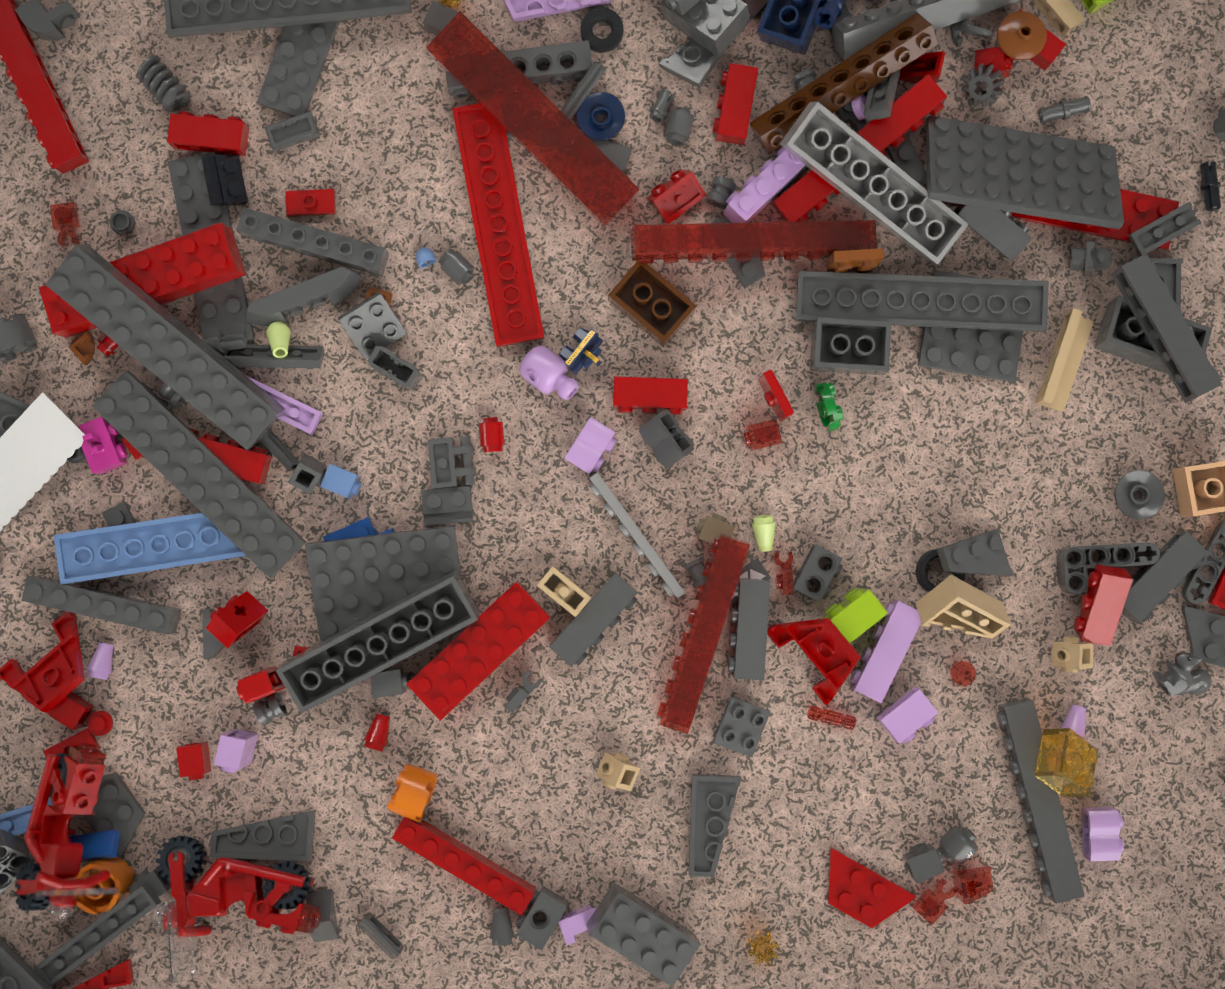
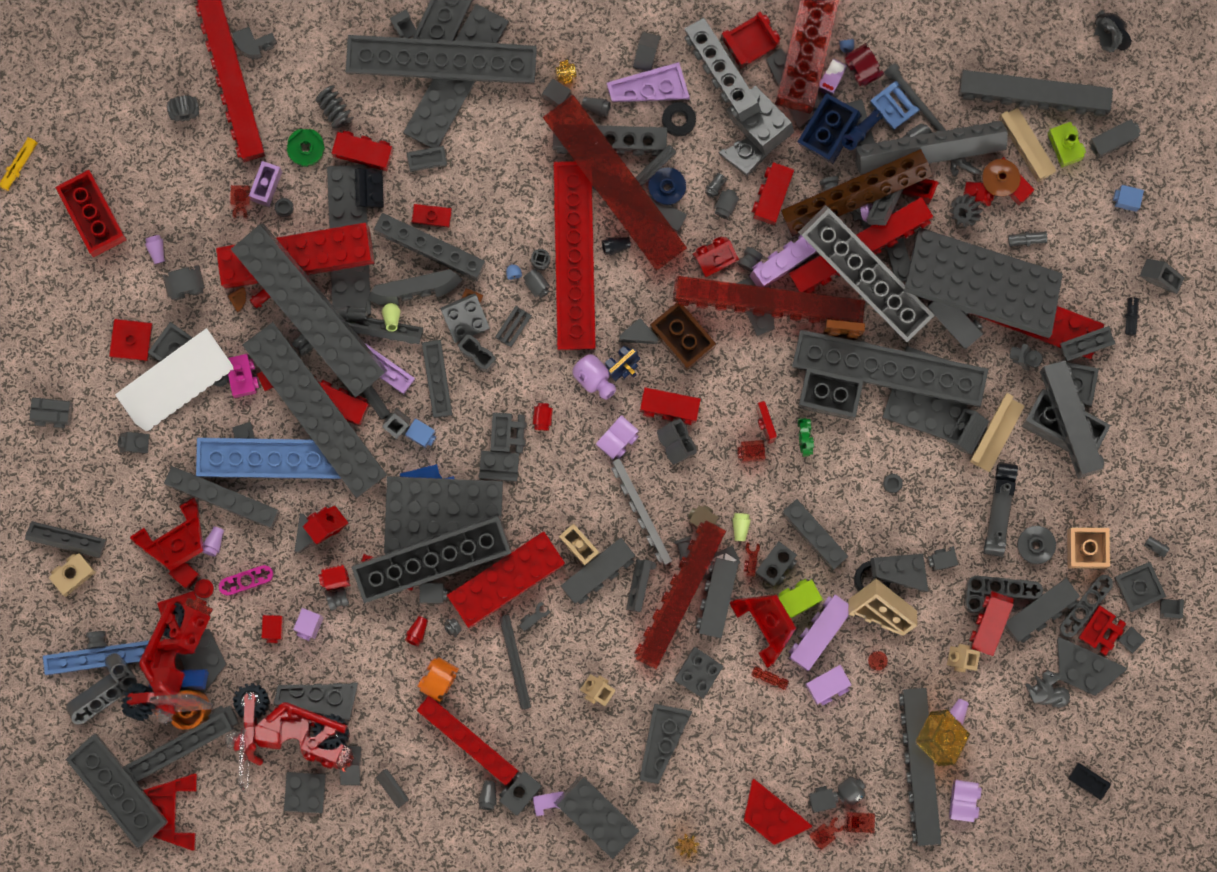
camera: 10 degrees right, 5 degrees down
none -> dark pink beam [219,565,274,596]
none -> lavender brick [249,161,282,207]
none -> dark grey plate [284,772,326,813]
none -> green plate [287,129,325,167]
none -> dark grey plate [422,340,453,418]
none -> dark grey plate [444,618,462,638]
none -> dark grey tile [495,306,532,348]
none -> dark grey axle [499,615,531,710]
none -> dark grey wheel [531,249,550,271]
none -> dark grey cone [581,97,611,117]
none -> black cone [602,237,631,256]
none -> dark grey slope [619,318,658,344]
none -> dark grey hinge [626,559,656,612]
none -> dark grey brick [781,499,849,571]
none -> dark grey tile [883,474,903,493]
none -> dark grey brick [927,546,958,571]
none -> dark grey brick [947,408,989,455]
none -> dark grey piece [984,462,1018,557]
none -> medium blue brick [1113,185,1144,212]

